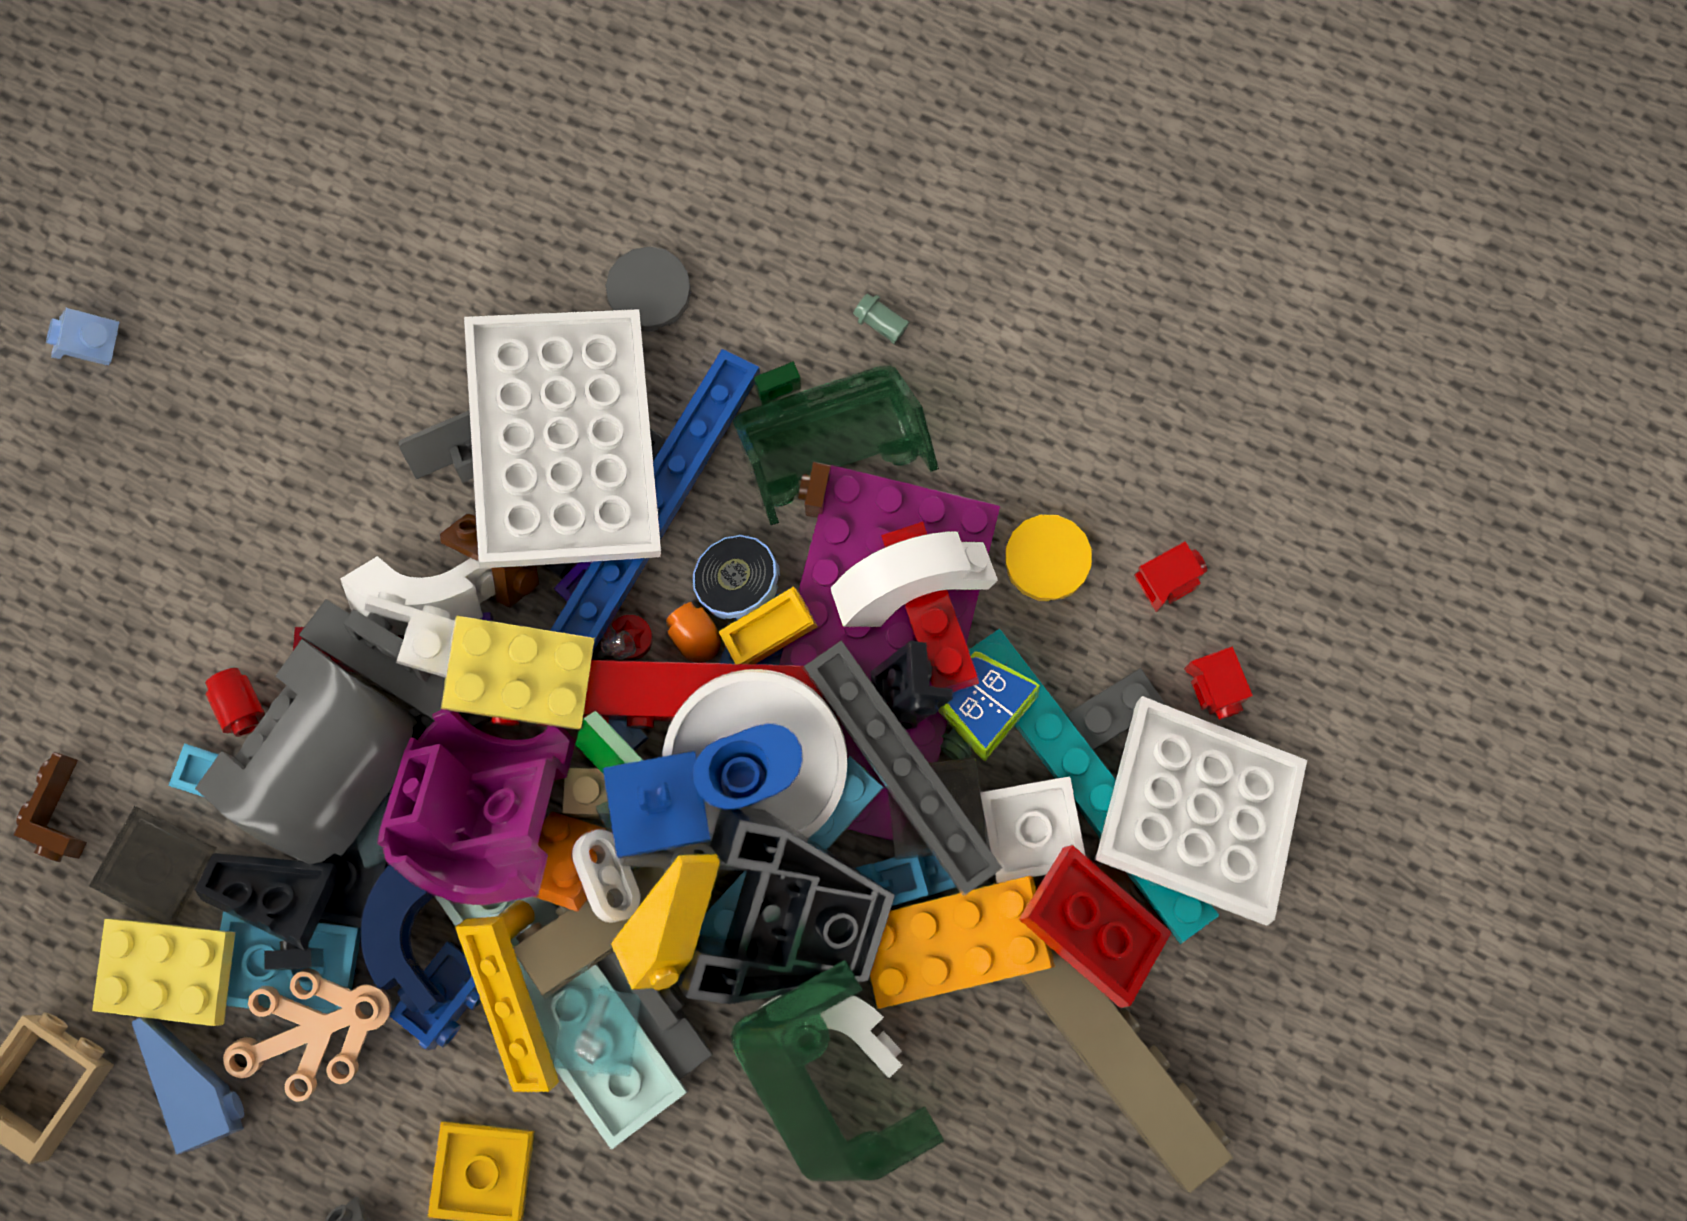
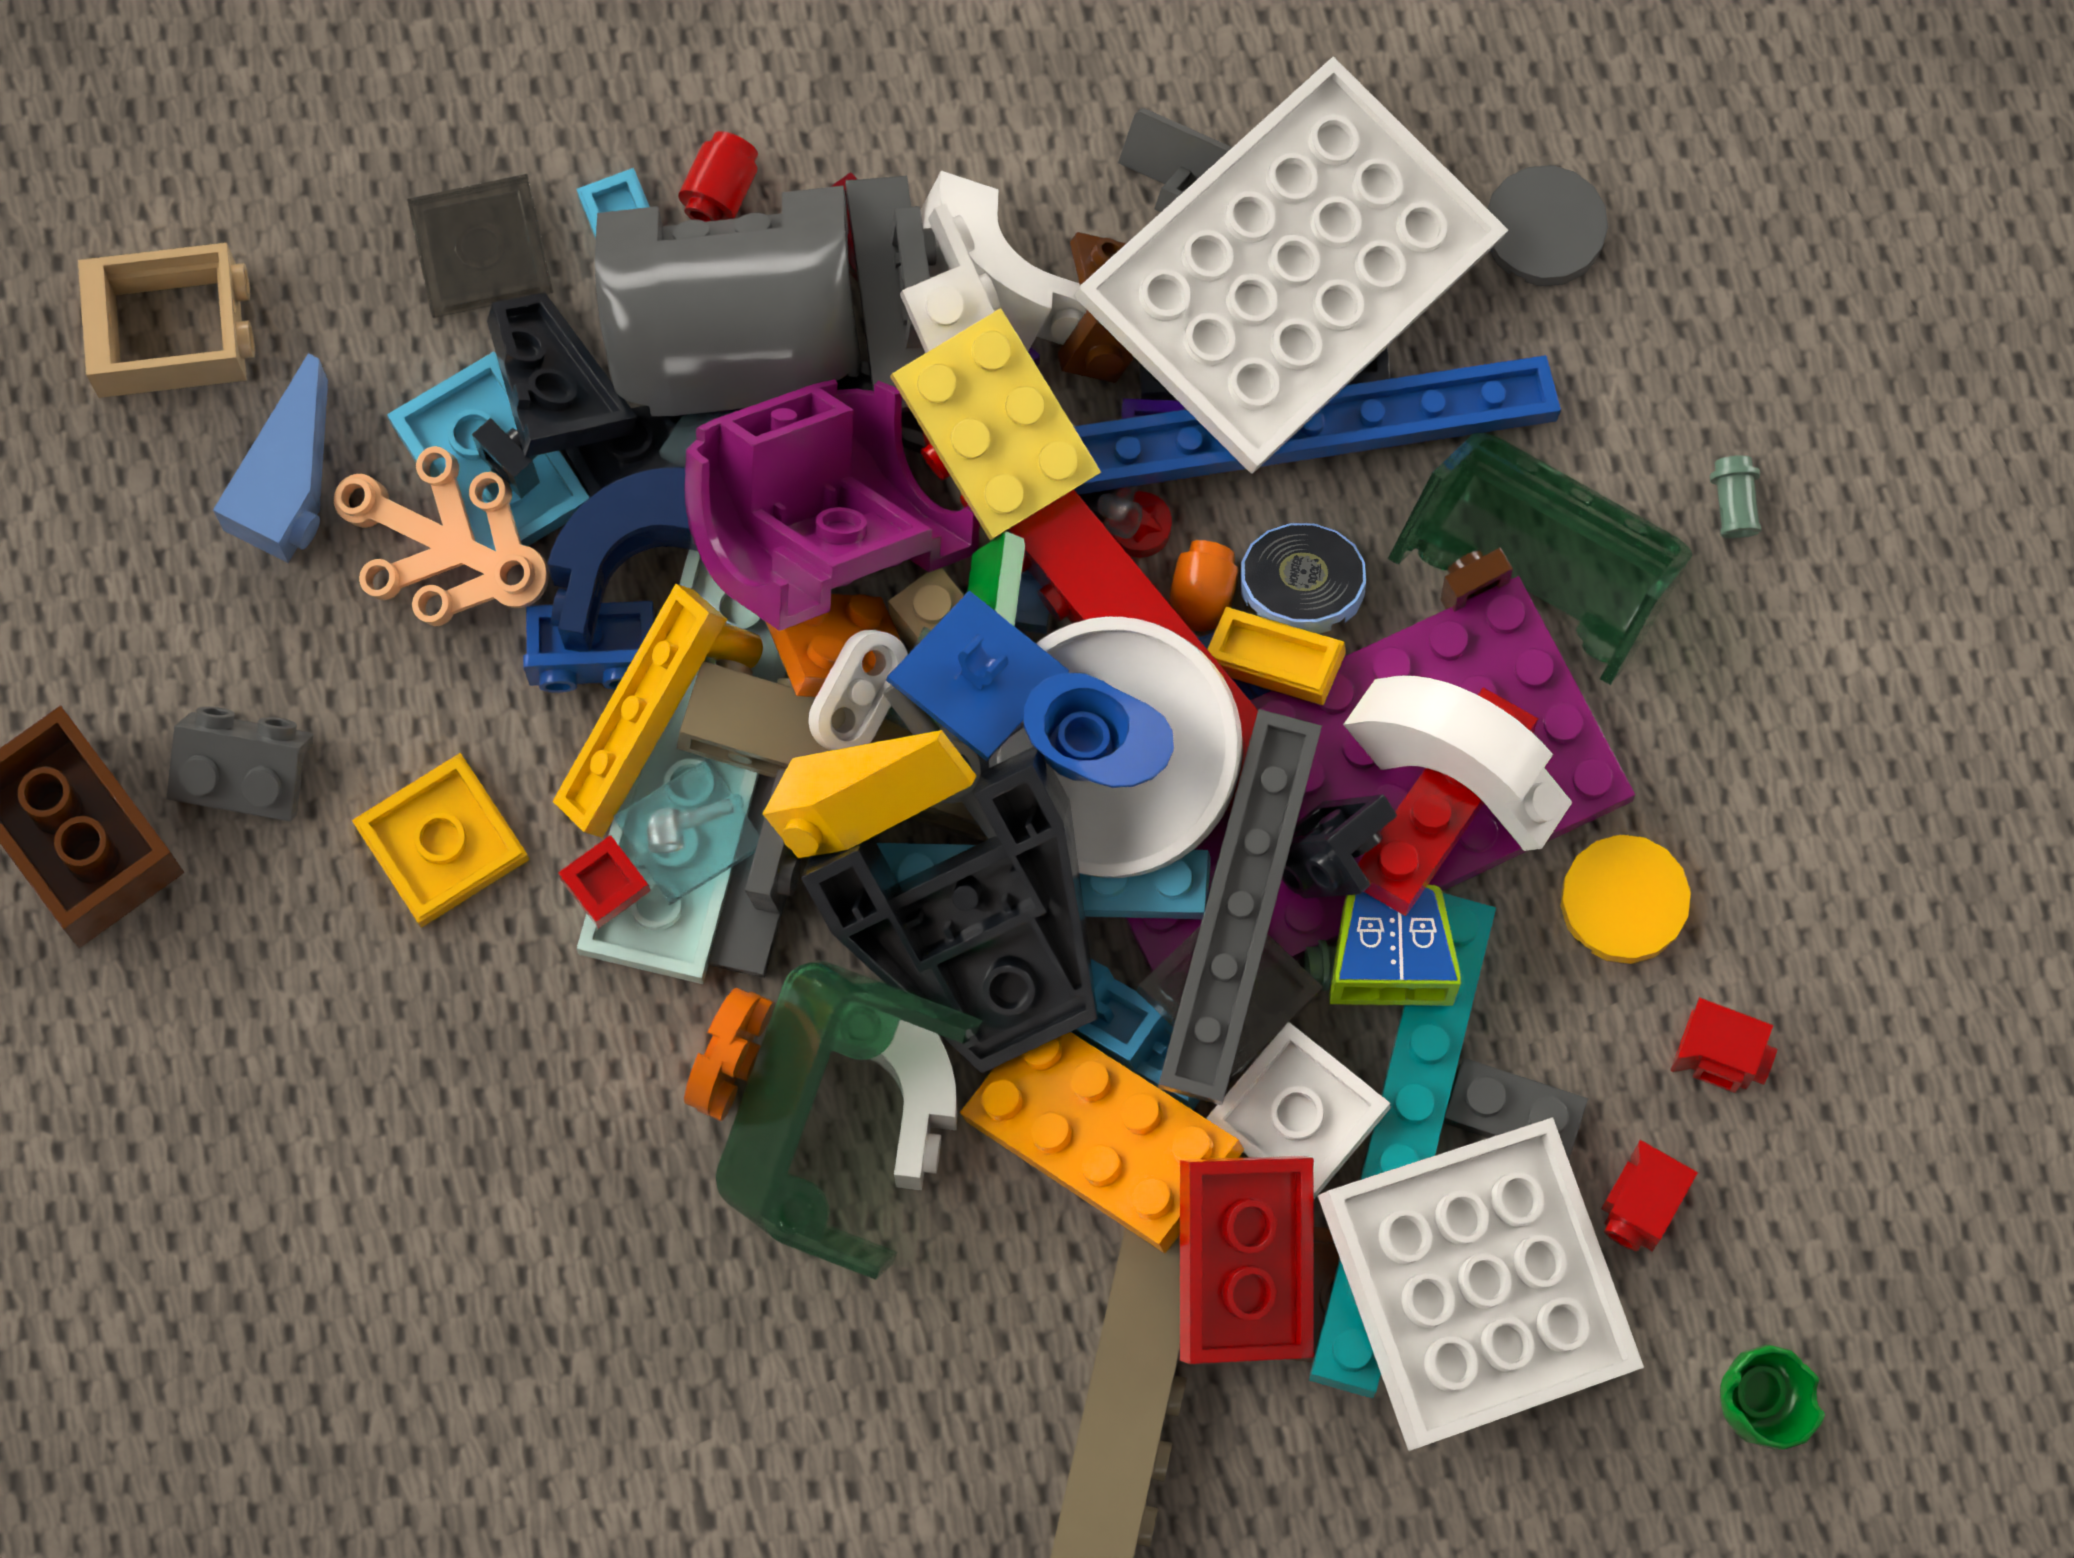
camera: 50 degrees right, 5 degrees down
reddish brown bracket [14,752,87,862] -> none
light yellow plate [92,919,235,1026] -> none
dark green tile [754,361,801,405] -> none
none -> red plate [558,835,651,929]
none -> orange plate [684,987,775,1122]
none -> green hair [1720,1345,1825,1450]

